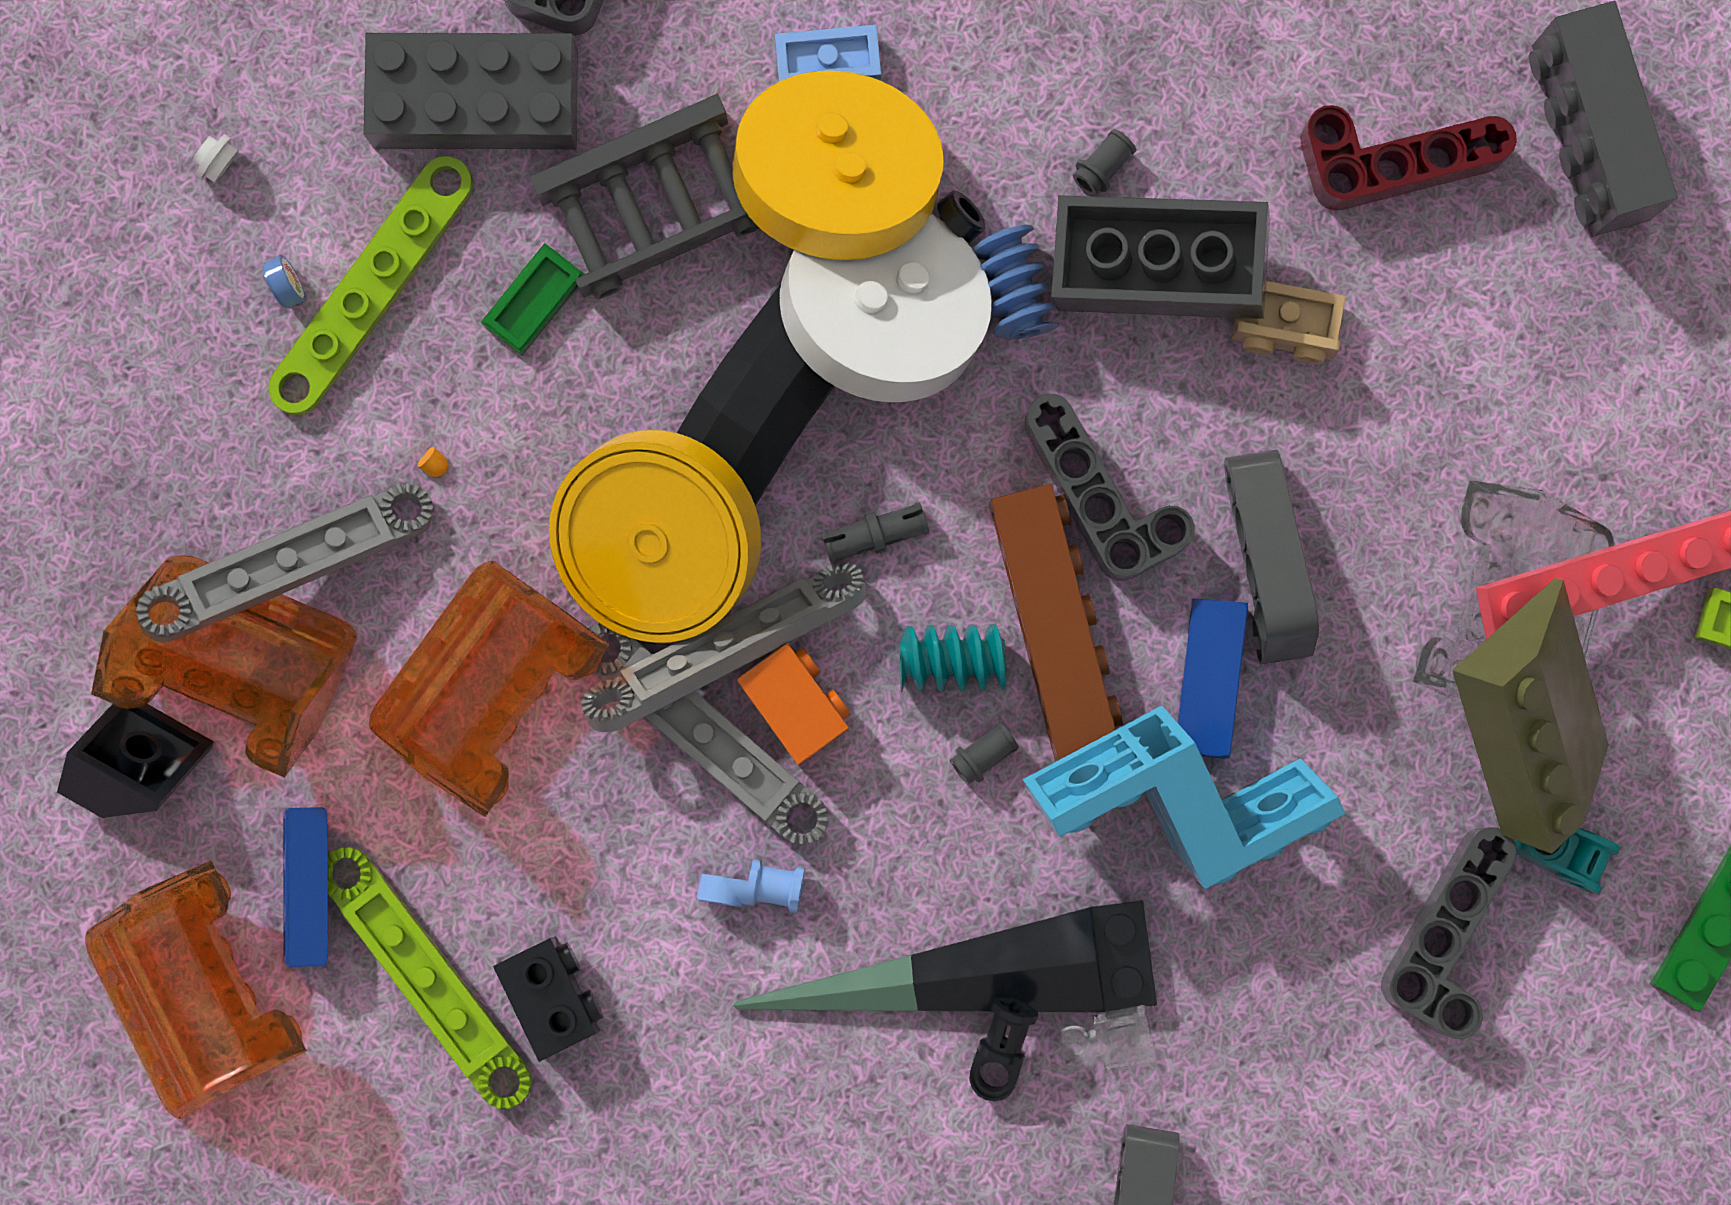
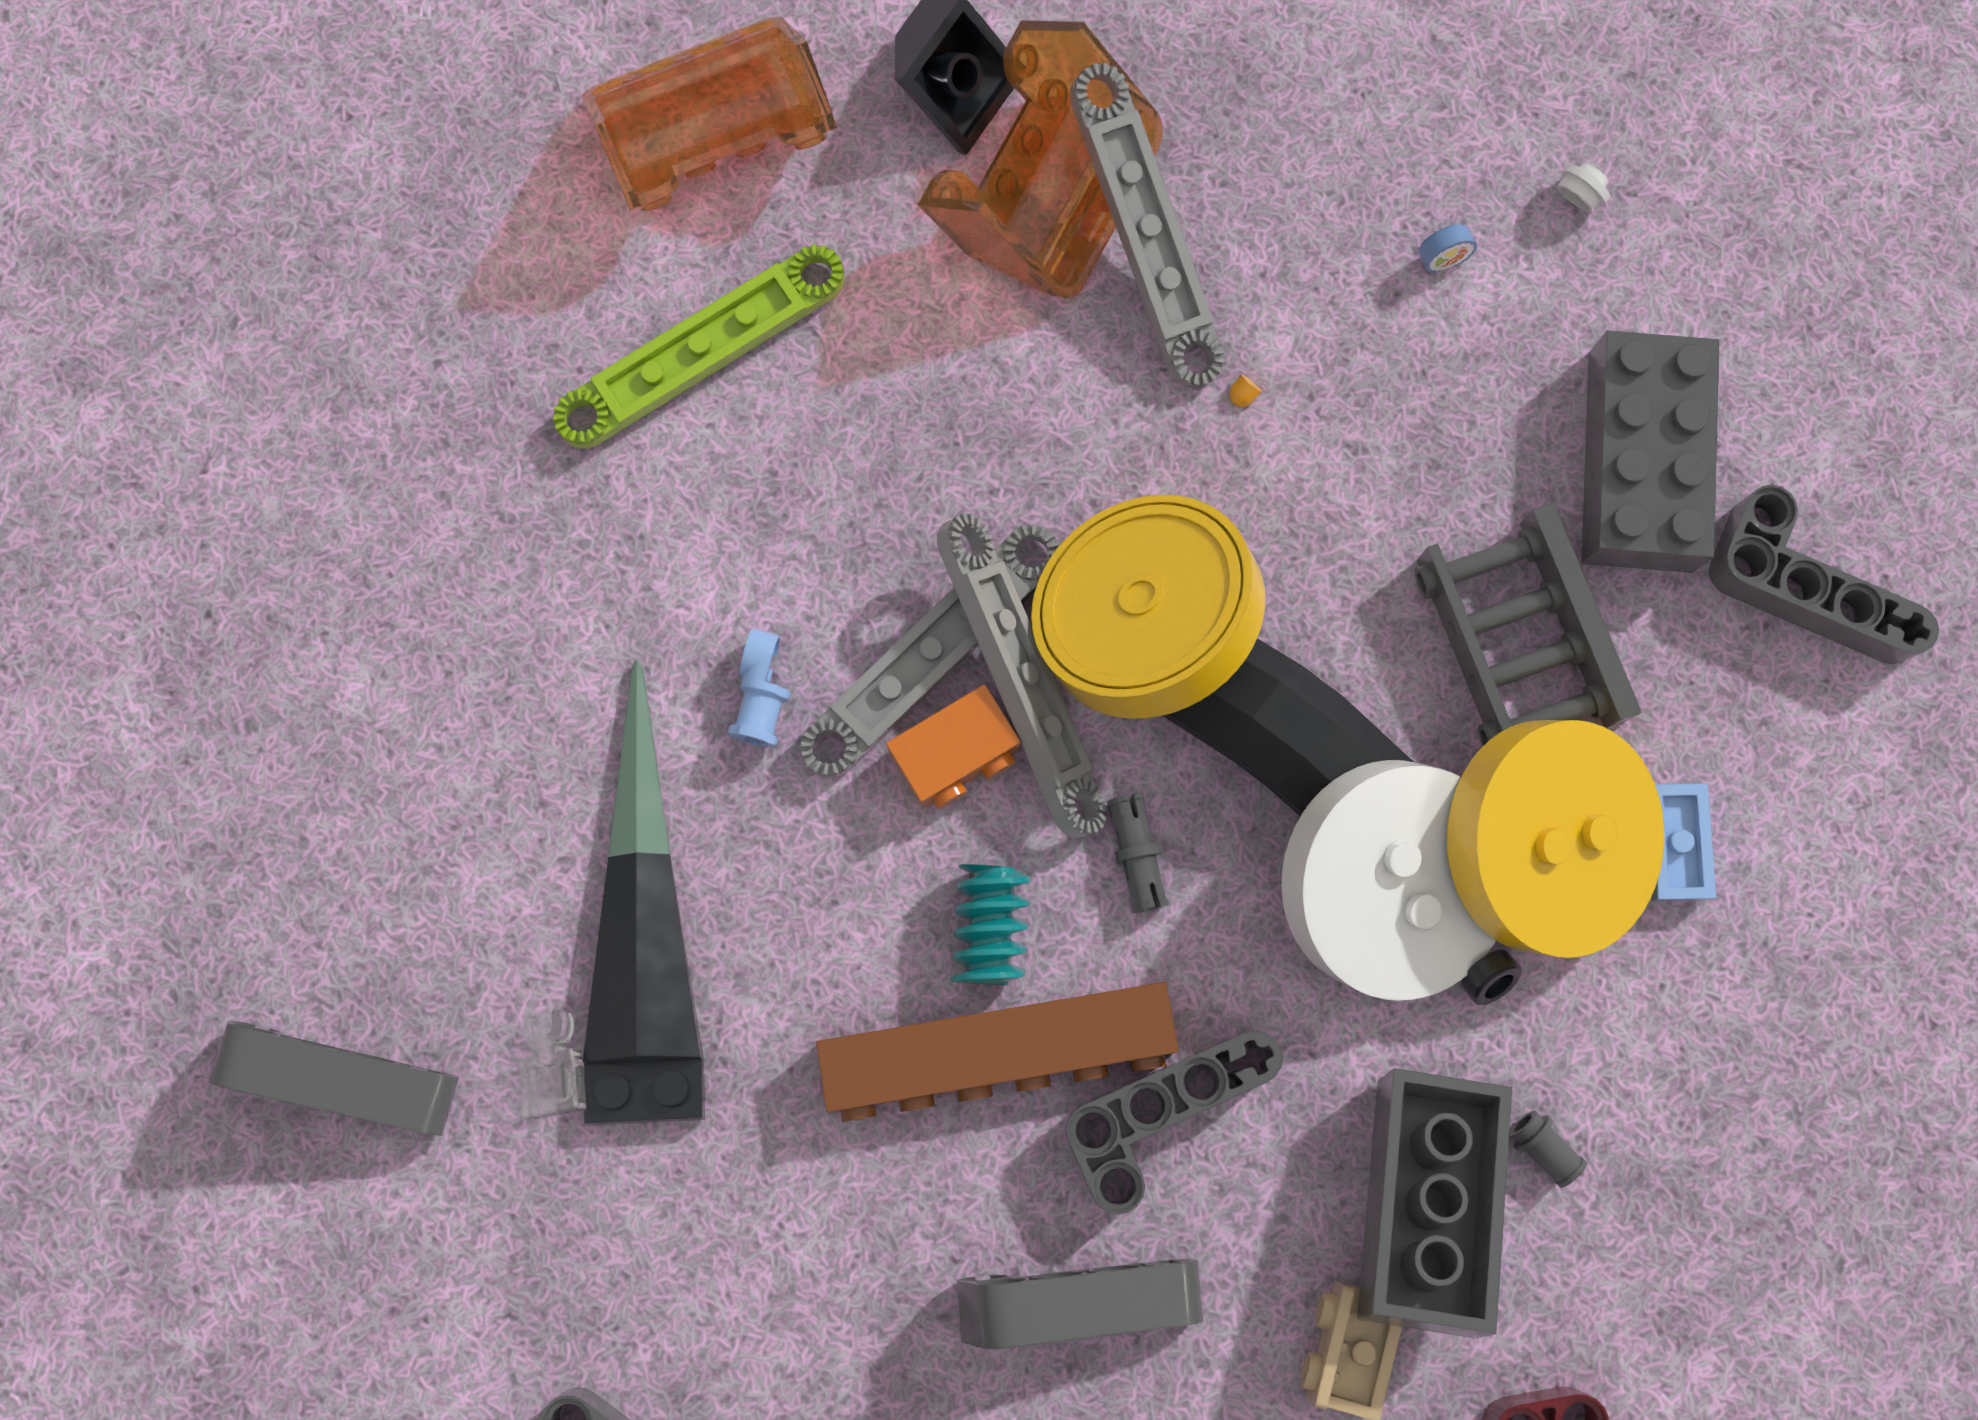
camera: 95 degrees right, 5 degrees down
lime plate [268,156,473,416] -> none
blue slope [283,807,328,967] -> none
clear orange windscreen [369,561,610,817] -> none
green tile [481,243,585,356] -> none
black brick [493,937,604,1062] -> none
dark grey pin [950,722,1019,785] -> none
black connector [969,997,1038,1102] -> none
medium blue piece [973,225,1059,339] -> none
medium azure bracket [1022,705,1345,889] -> none
blue slope [1178,599,1248,759] -> none

